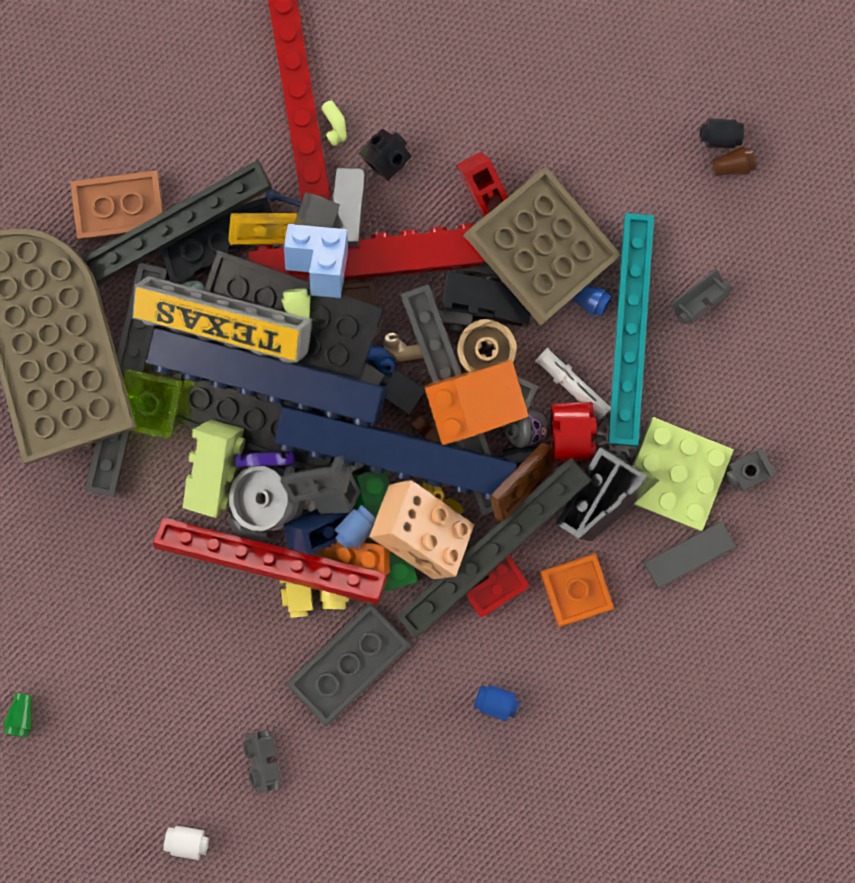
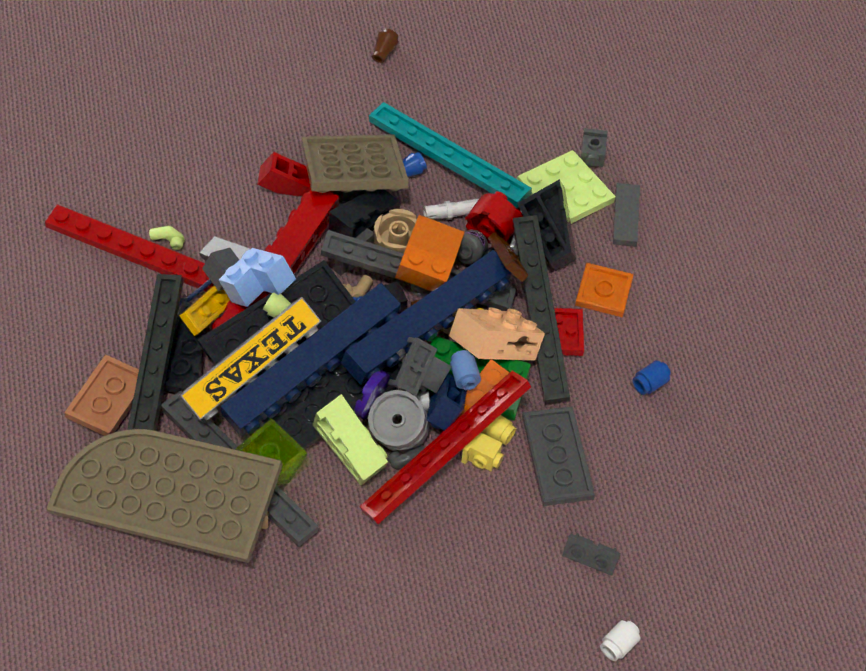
camera: 55 degrees left, 30 degrees down
black brick [358,129,412,181] -> none
dark grey hinge [670,269,732,325] -> none
black brick [700,118,744,149] -> none

